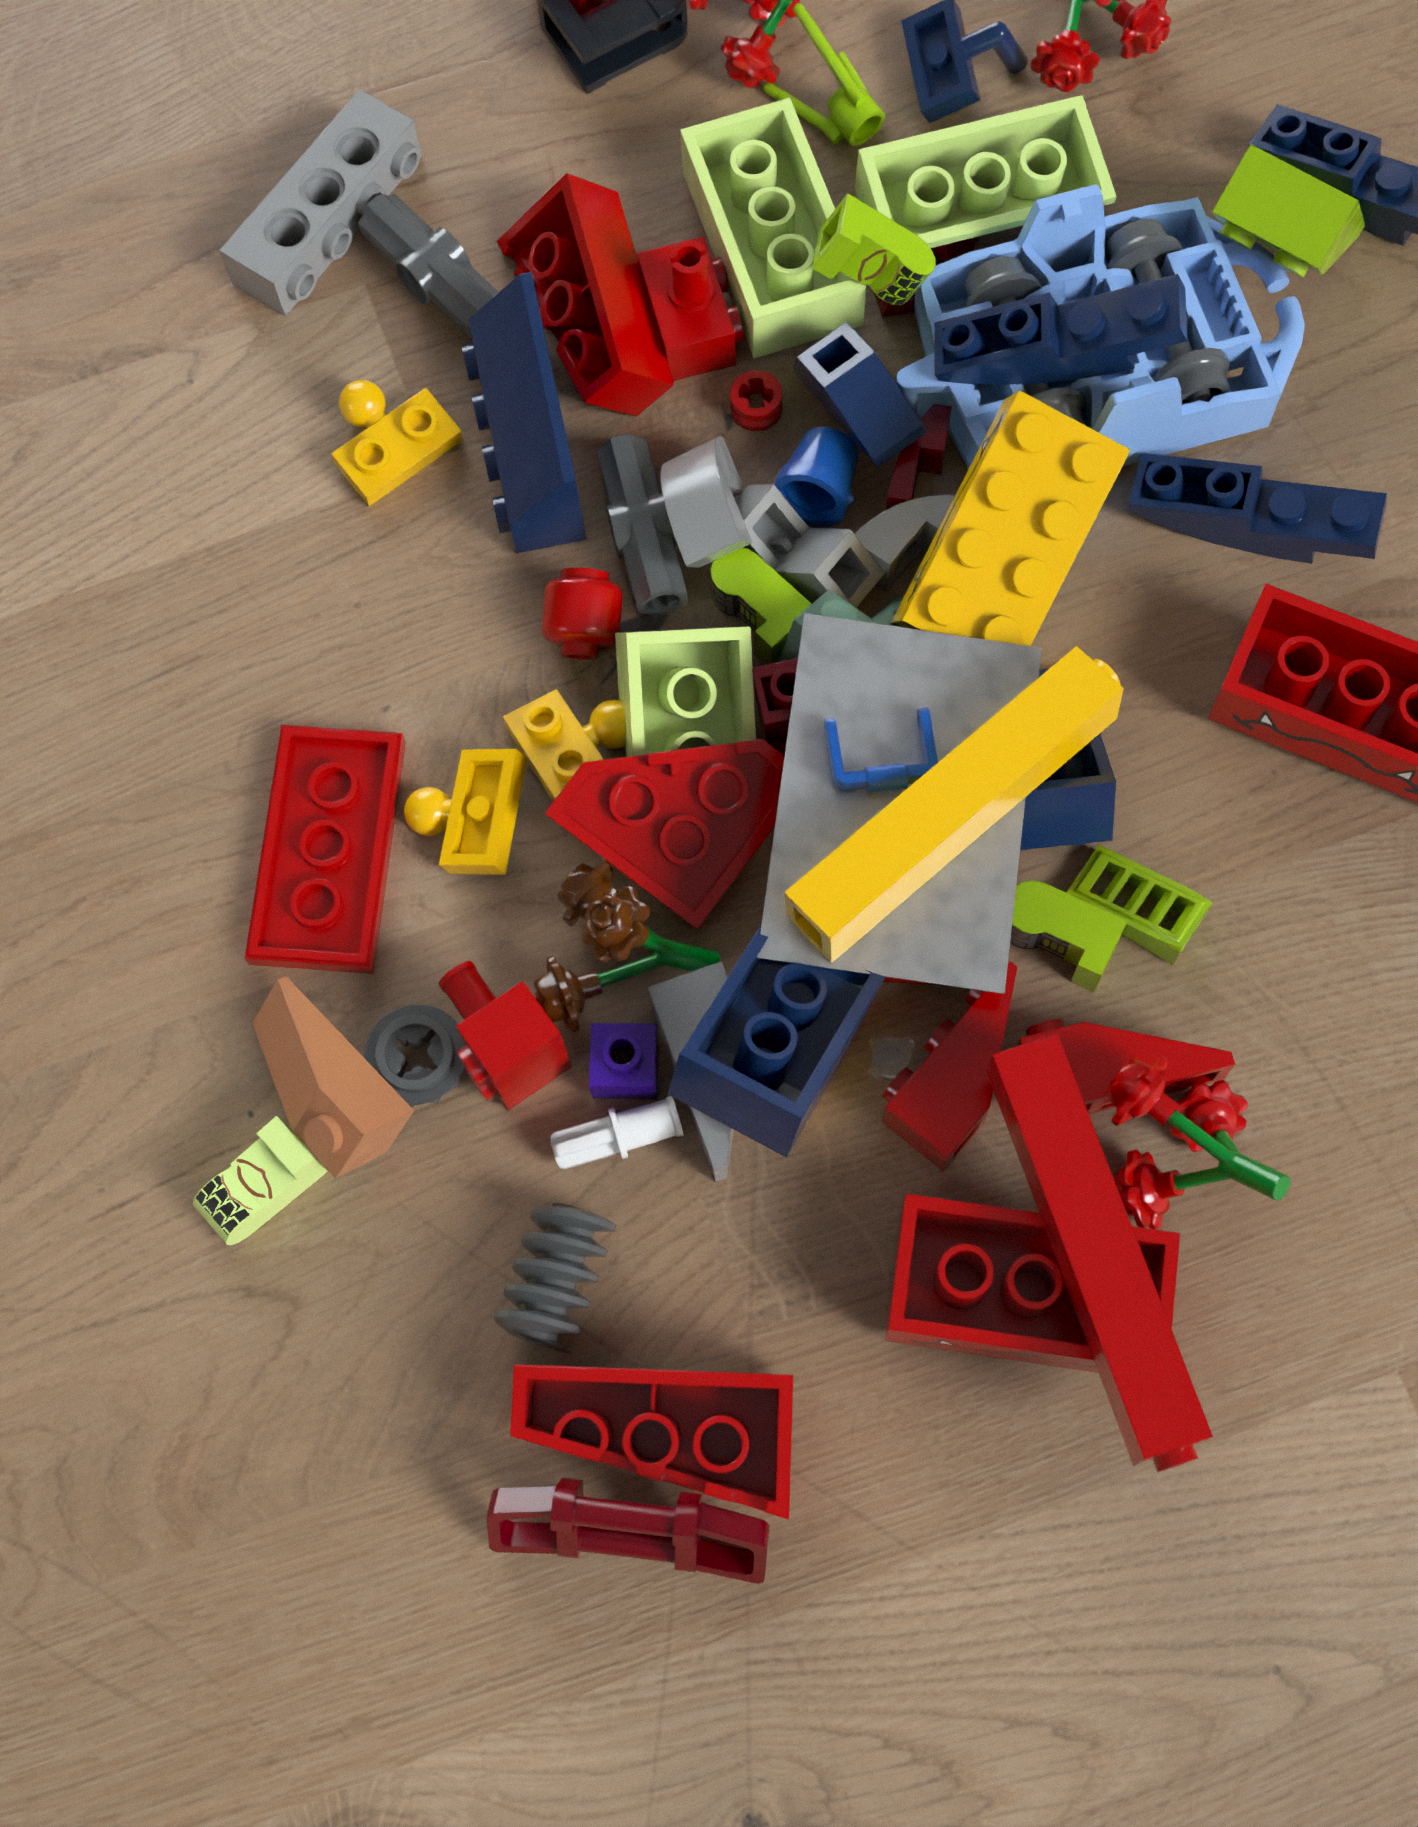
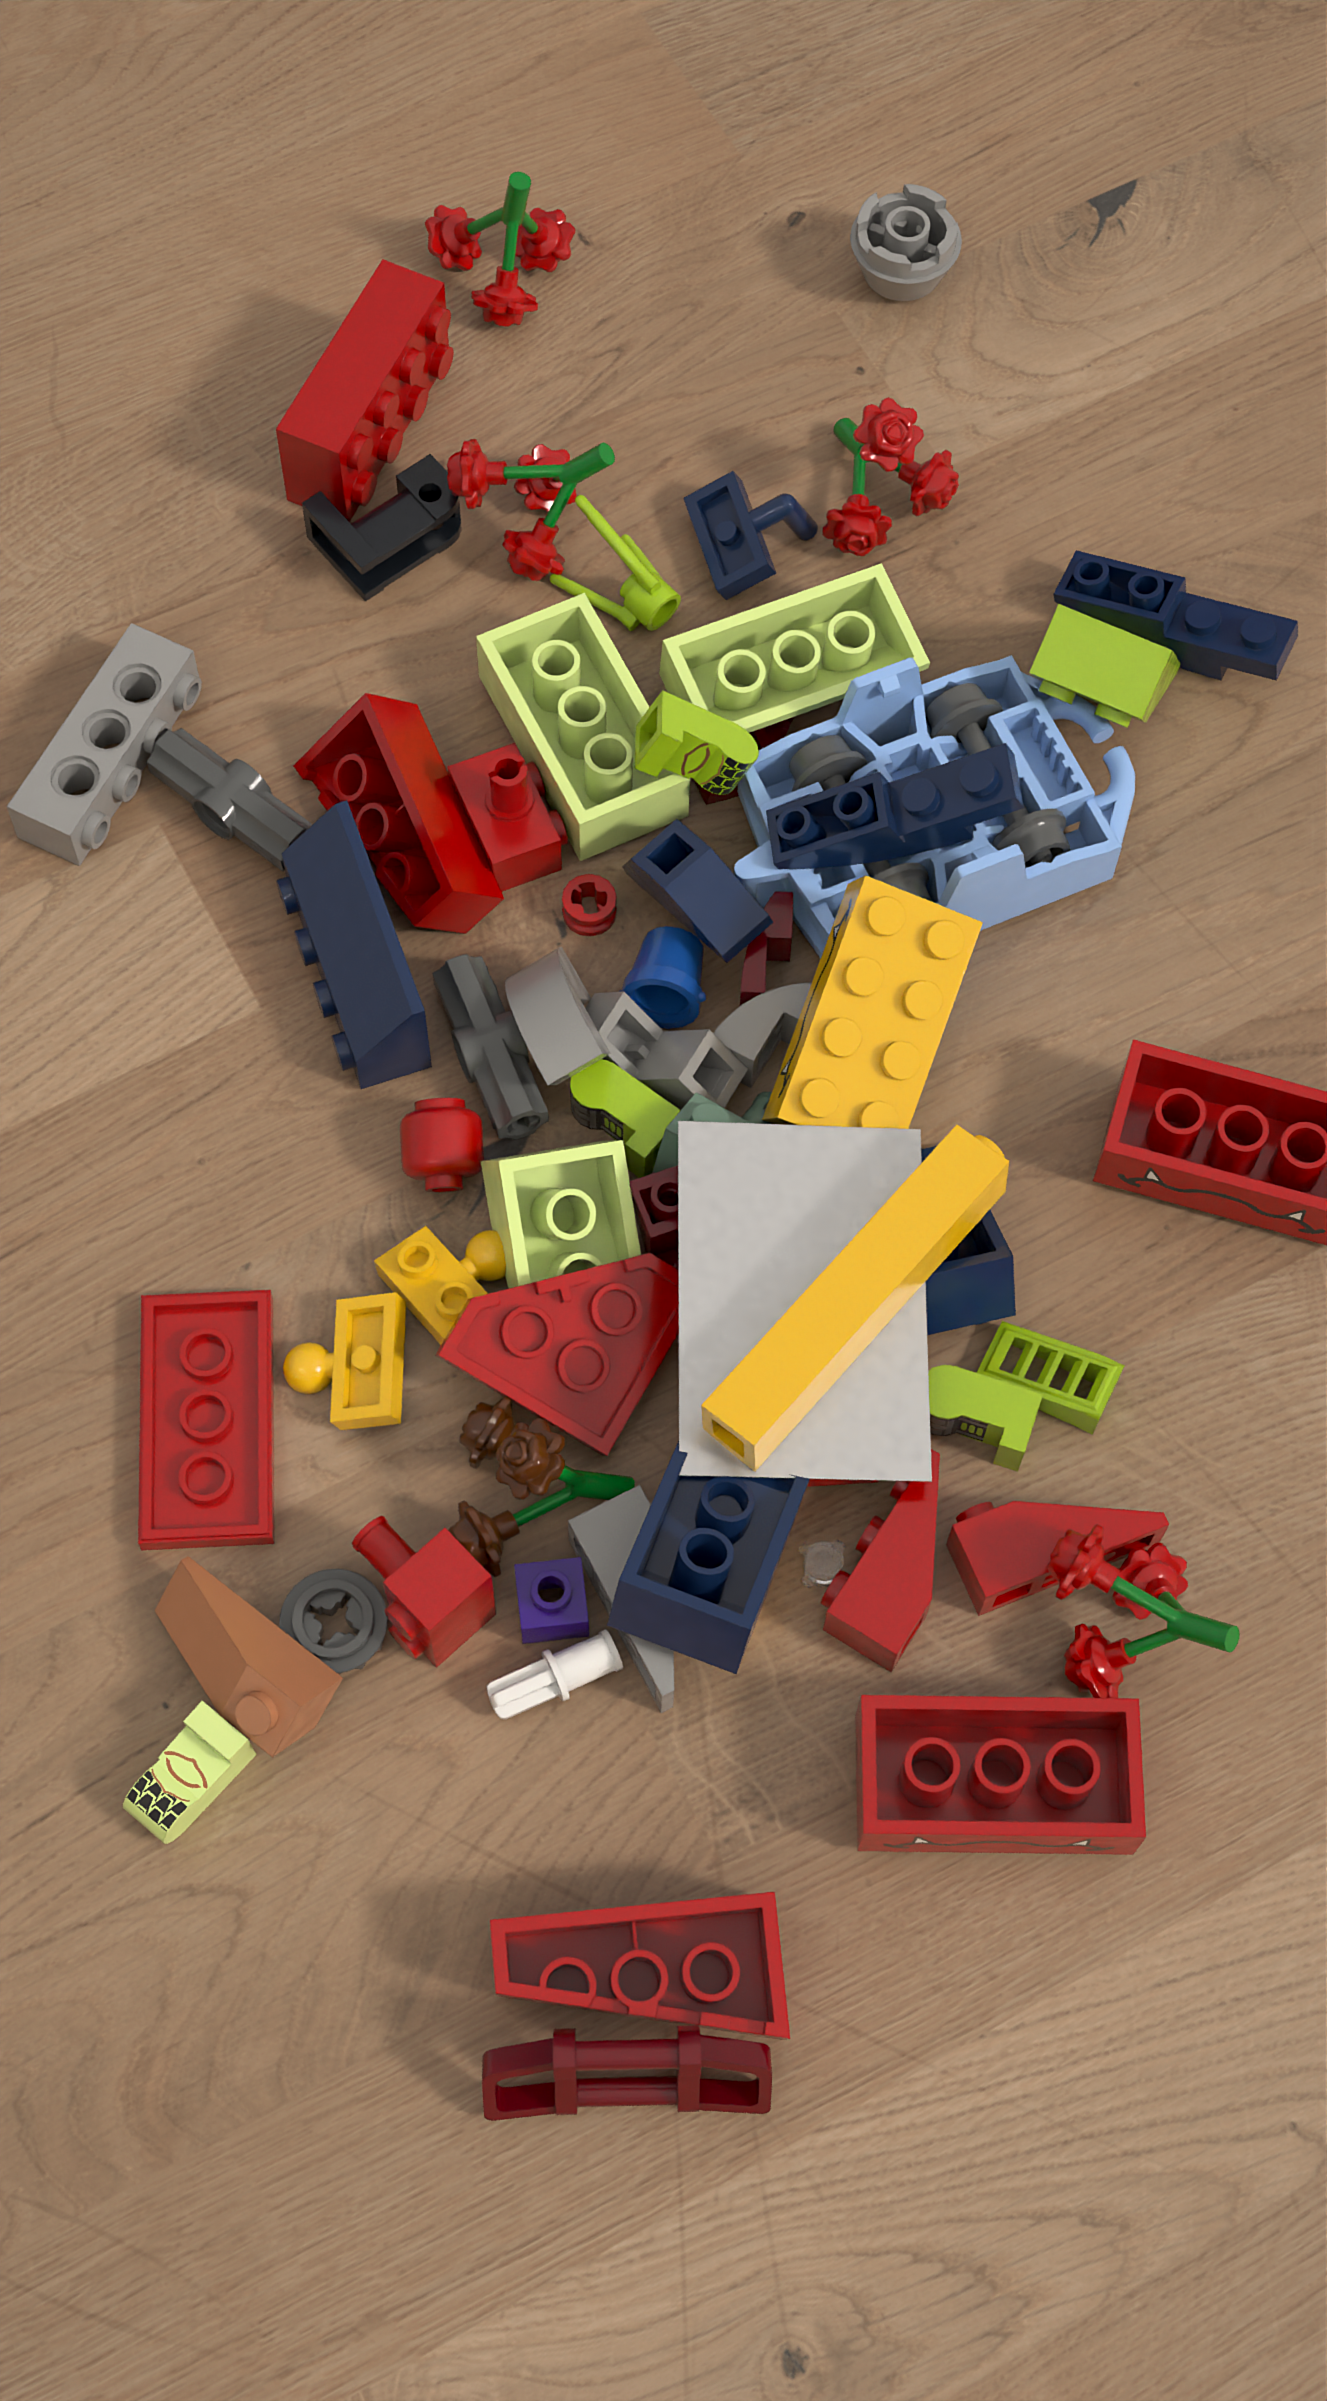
camera: 15 degrees left, 5 degrees down
yellow plate [331,380,463,506] -> none
dark grey piece [494,1203,617,1353] -> none
blue piece [824,707,938,793] -> none
red brick [986,1033,1213,1473] -> none
dark blue slope [1128,453,1387,564] -> none

